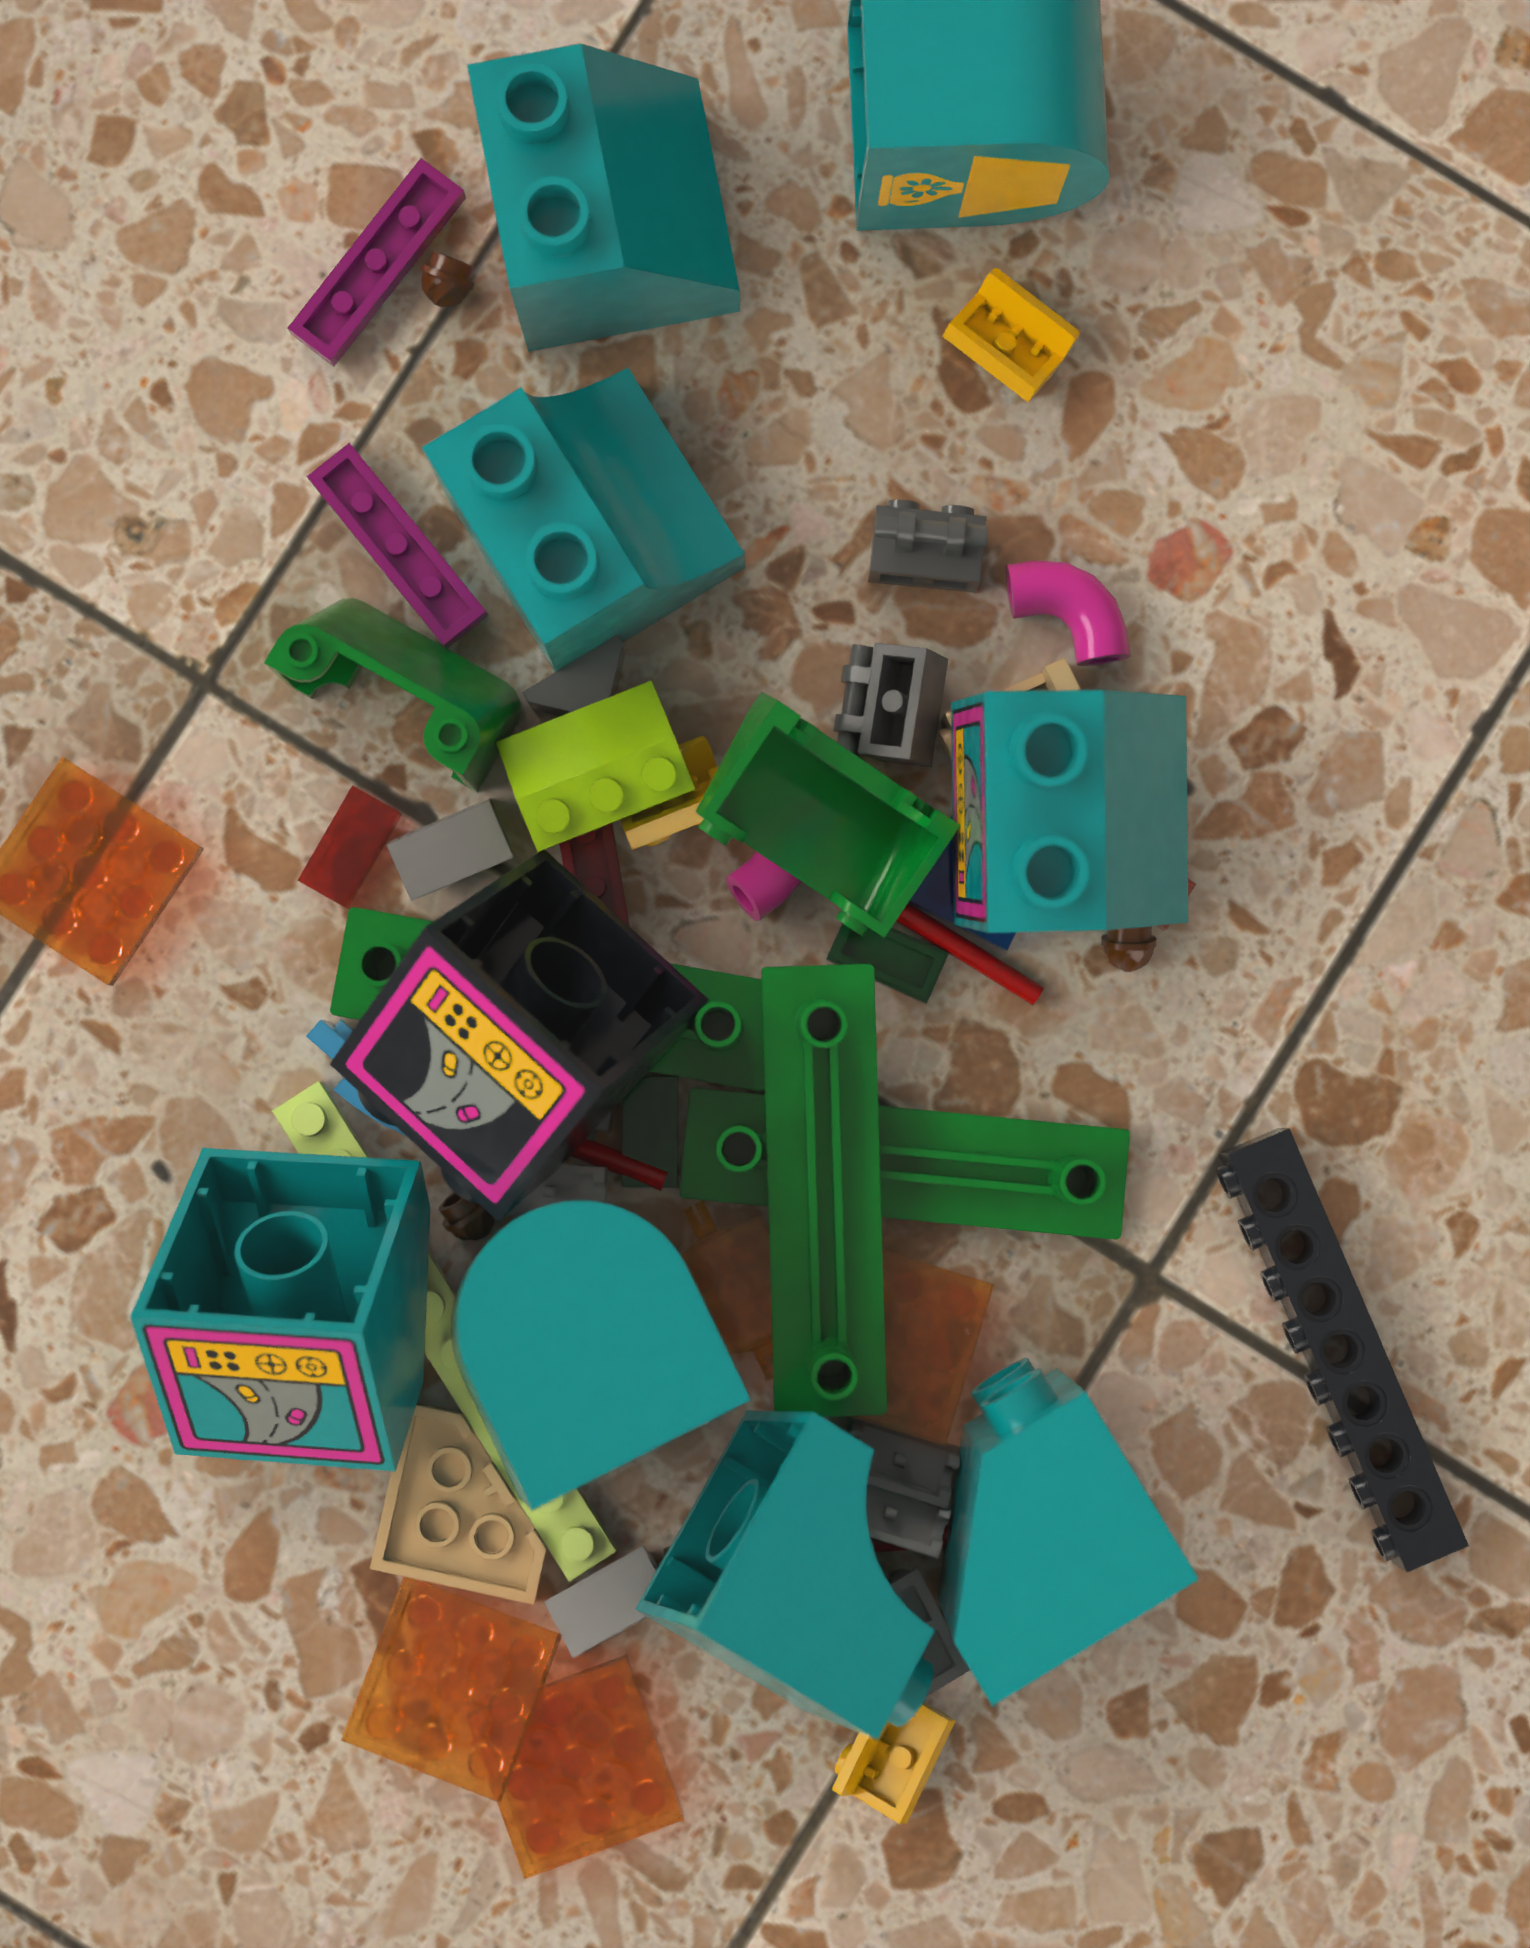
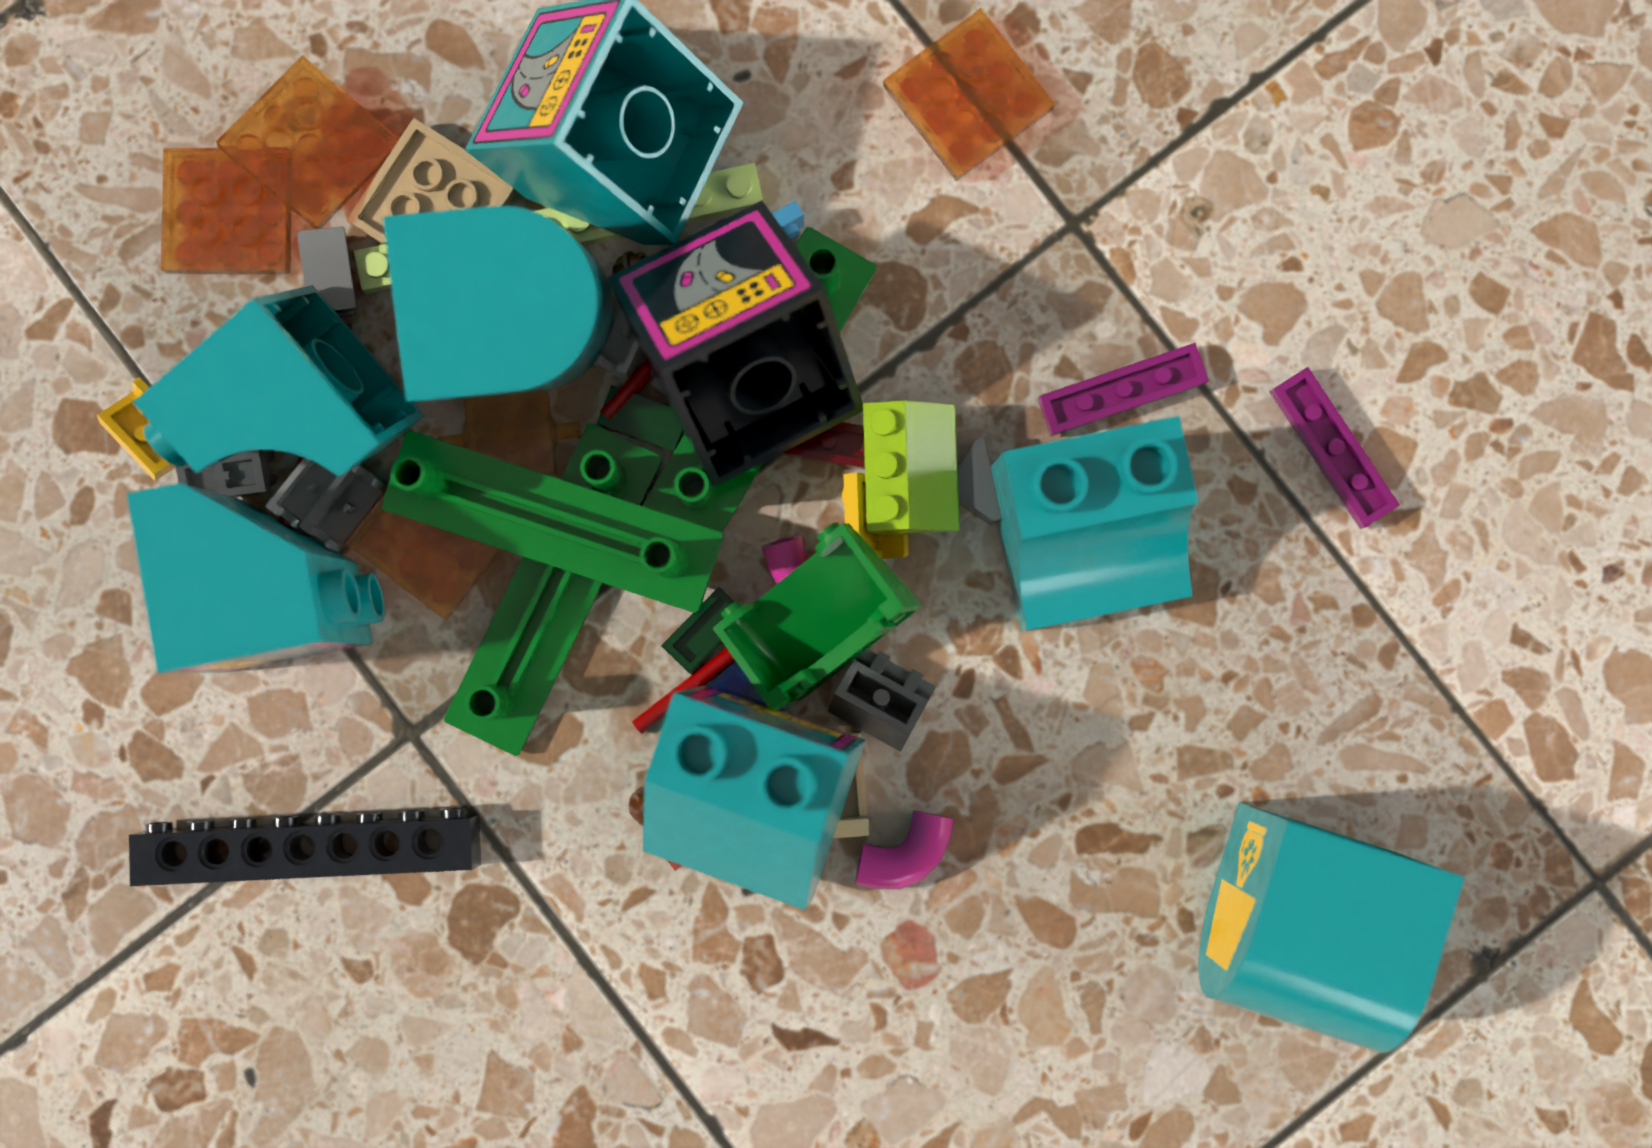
camera: 110 degrees right, 0 degrees up
green windscreen [264,598,521,793] -> none
clear red tile [297,785,402,909] -> none
light grey hinge [387,798,514,901] -> none
reddish brown plate [421,251,475,307] -> none
teal slope [467,43,740,352] -> none
dark grey brick [868,499,988,593] -> none
yellow bracket [942,268,1080,402] -> none

